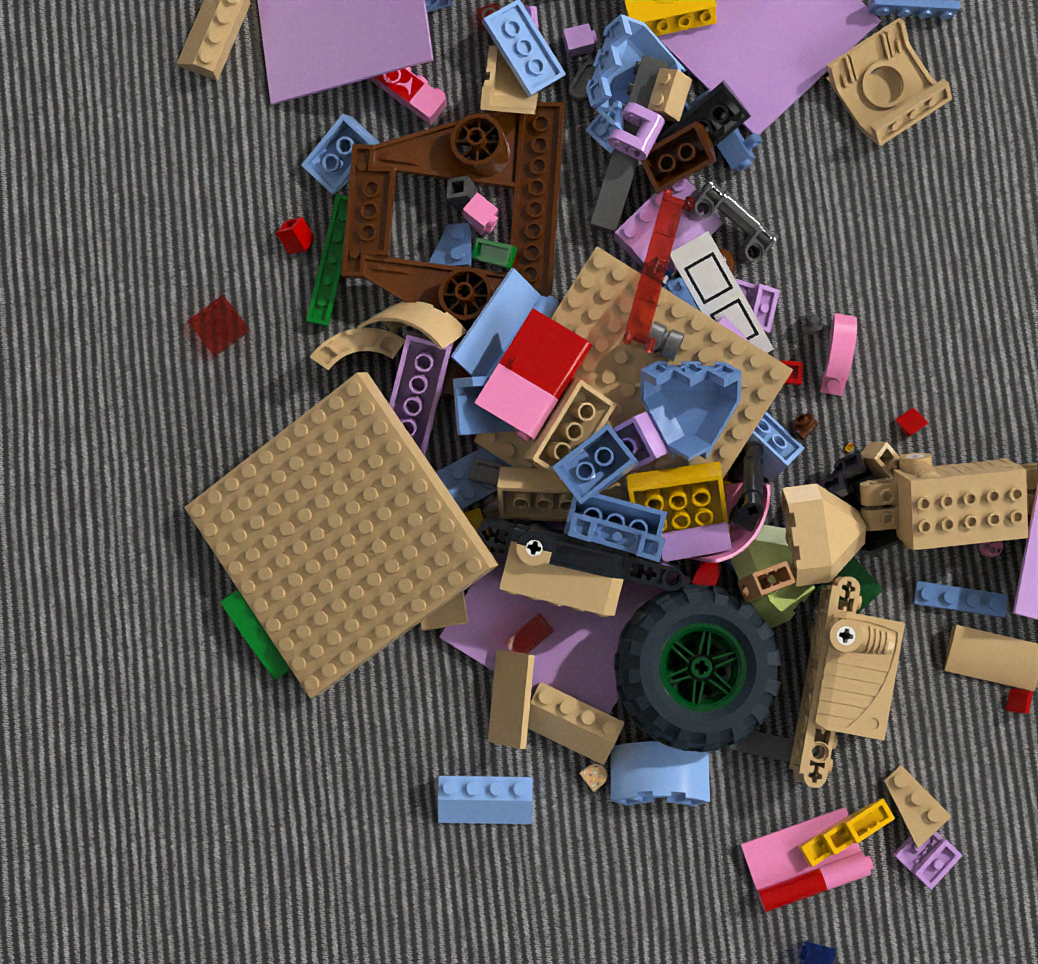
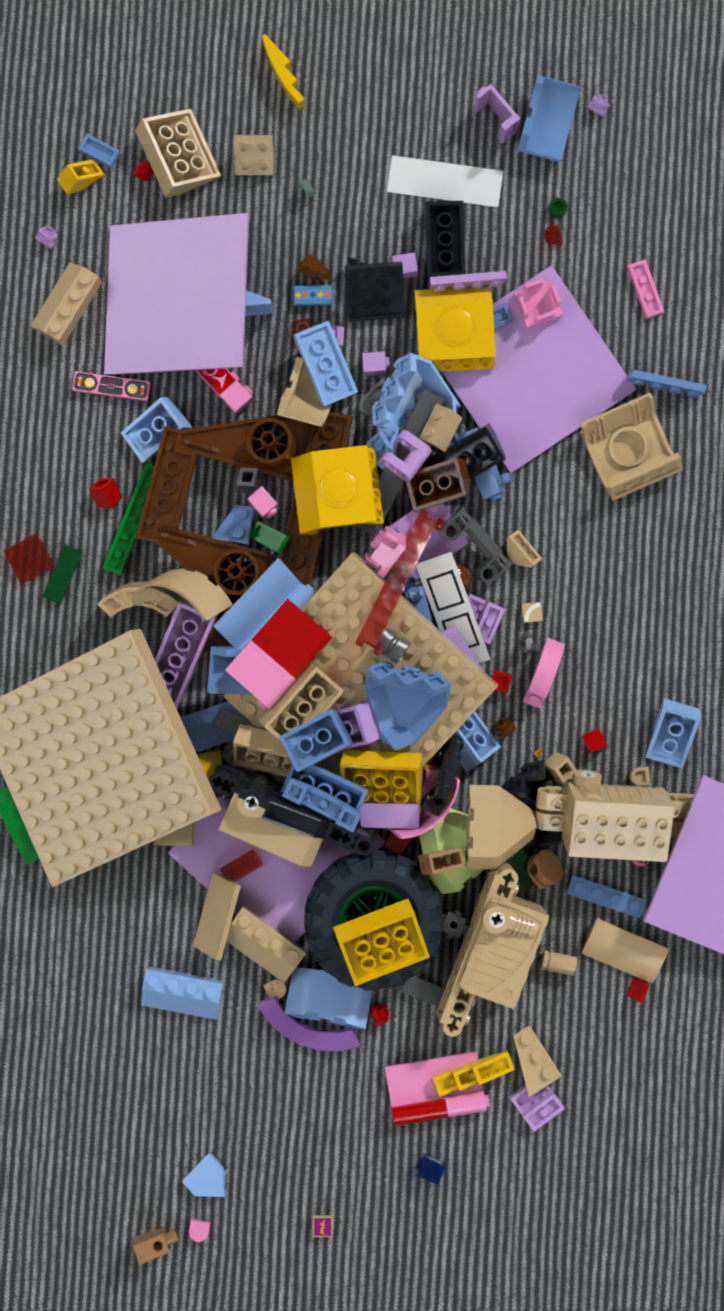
camera: 15 degrees right, 5 degrees up
none -> dark green tile [42,544,83,604]
none -> tile [72,371,151,402]
none -> medium lavender tile [257,996,360,1051]
none -> yellow panel [291,445,384,535]
none -> yellow slope [333,899,430,986]
none -> bright pink panel [364,526,406,578]
none -> red plate [369,1004,390,1026]
none -> flat silver brick [443,910,469,939]
none -> tan slope [507,530,542,568]
none -> tan tile [521,602,543,623]
none -> medium nougat head [527,850,563,888]
none -> tan piece [540,950,577,976]
none -> tan tile [629,766,650,786]
none -> light blue slope [646,698,701,769]

